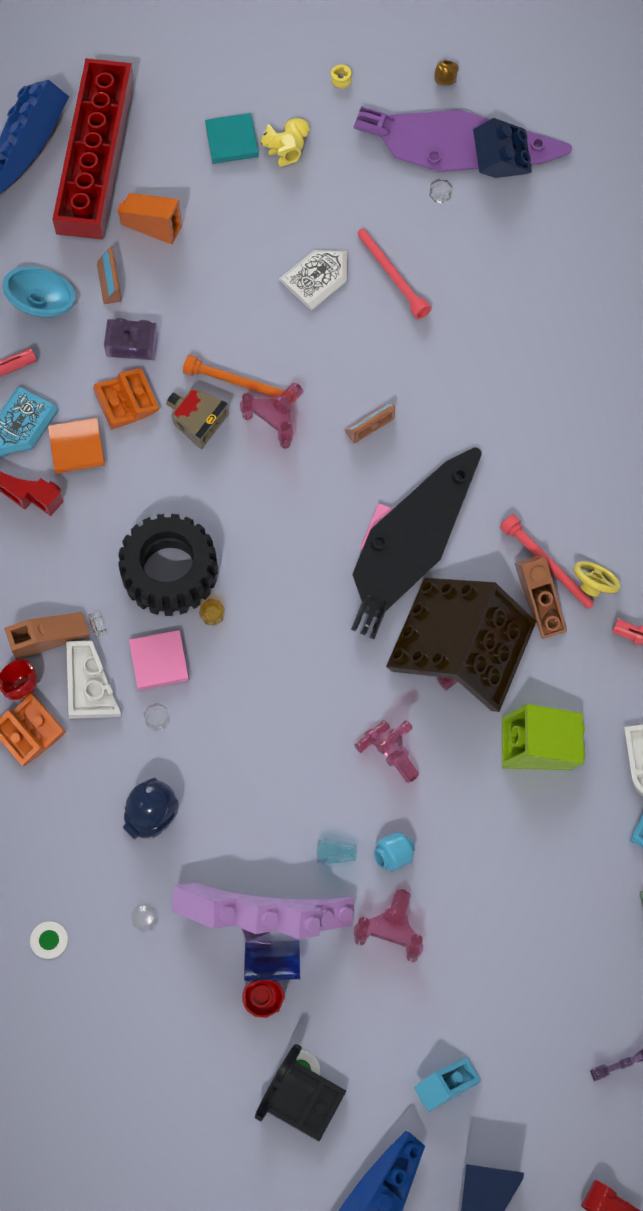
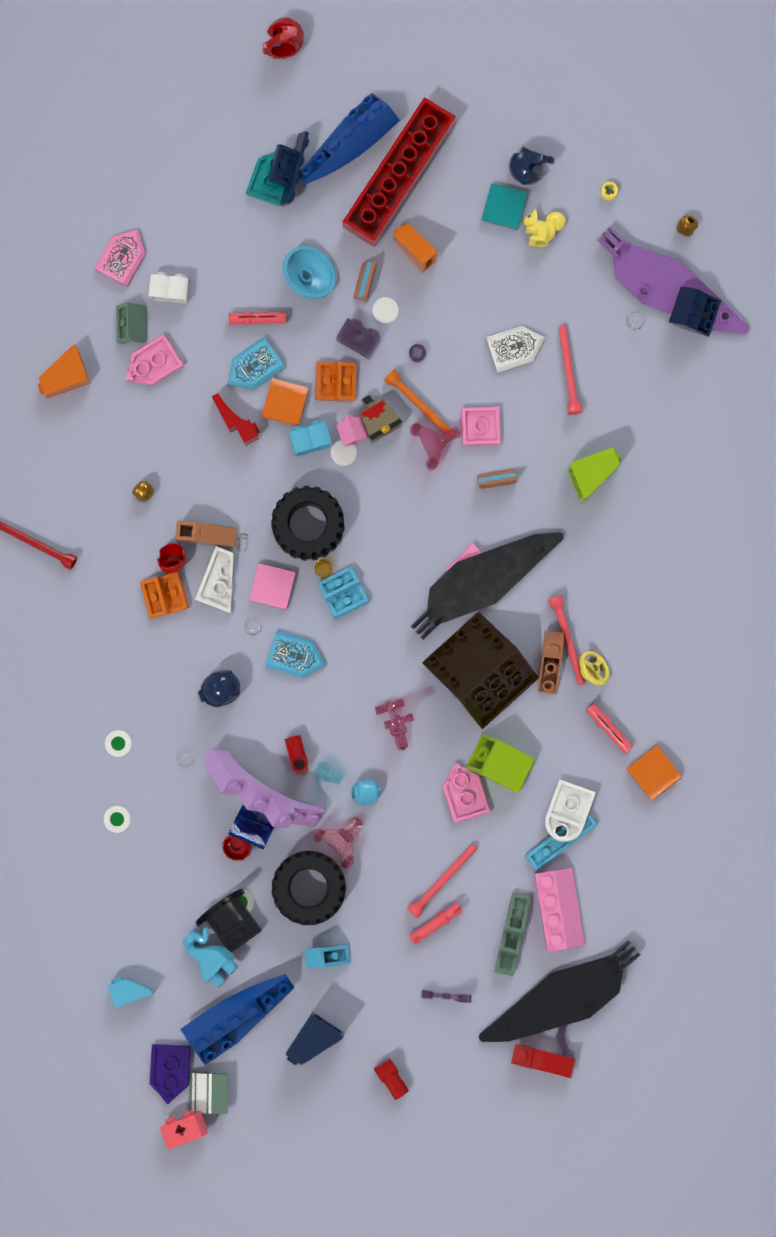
camera: 25 degrees right, 15 degrees up
none -> white sticker [103,806,130,833]
none -> medium azure hips [182,927,238,988]
none -> medium azure tile [266,630,326,678]
none -> black tyre [271,851,346,925]
none -> red piece [284,735,309,775]
none -> medium azure brick [289,420,332,456]
none -> medium azure slope [317,566,369,620]
none -> white sticker [331,440,357,466]
none -> bright pink brick [336,415,369,447]
none -> white sticker [372,297,399,323]
none -> coral piece [407,844,477,919]
none -> clear purple bush [409,344,426,363]
none -> coral pin [409,902,463,945]
none -> bright pink tile [443,763,491,824]
none -> bright pink tile [461,407,501,446]
none -> dark blue helmet [509,146,555,185]
none -> lime slope [567,447,621,504]

